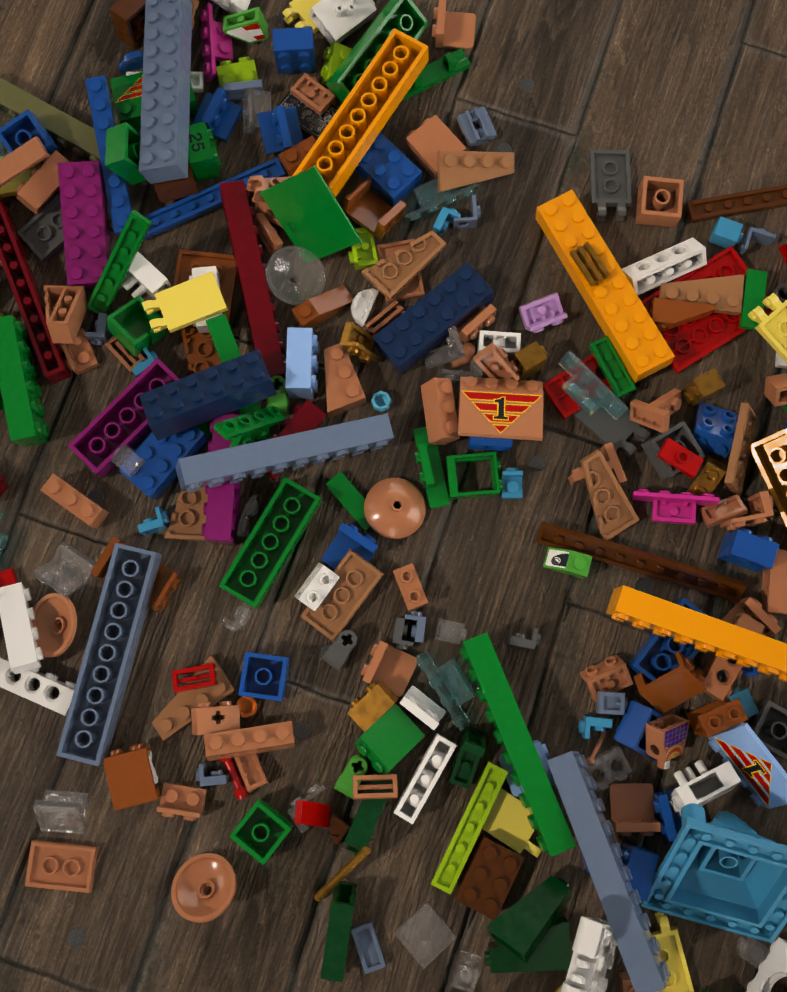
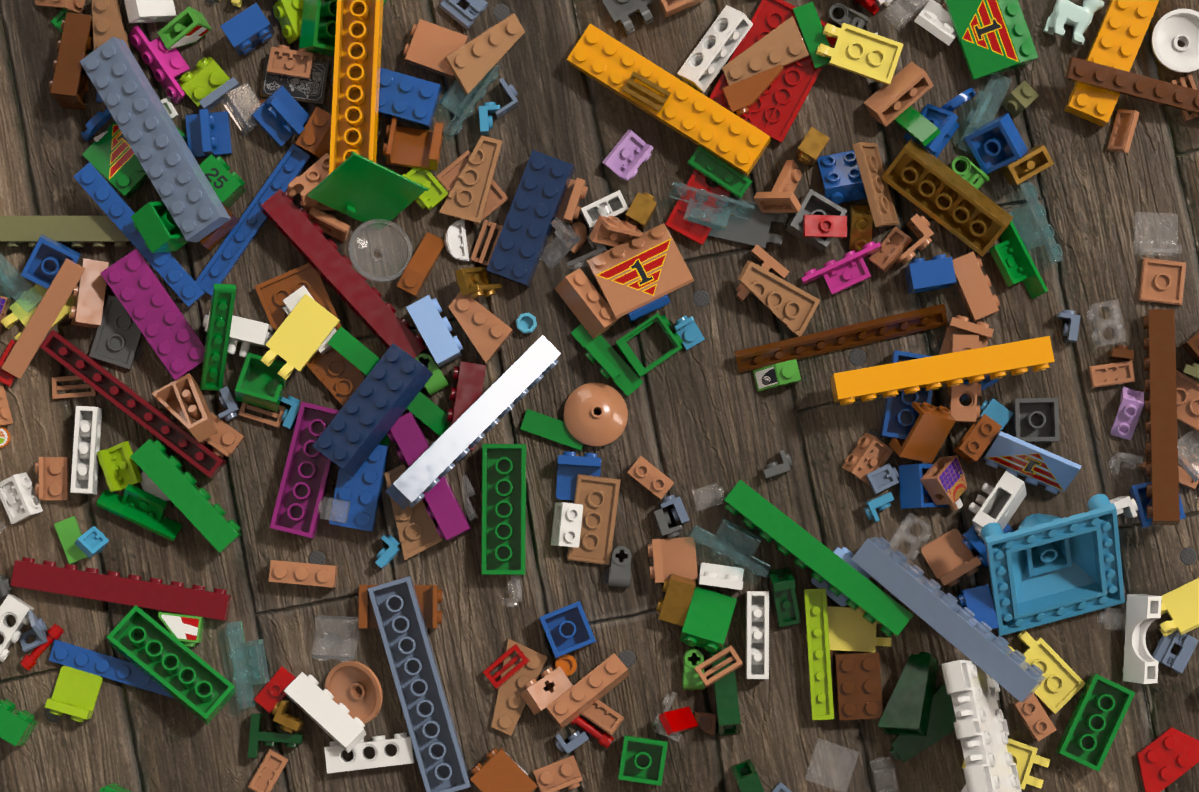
camera: 30 degrees left, 5 degrees up
green bracket [213,406,286,447] -> none
pearl gold bar [314,846,371,902] -> none
nougat hinge [586,731,607,766] -> none

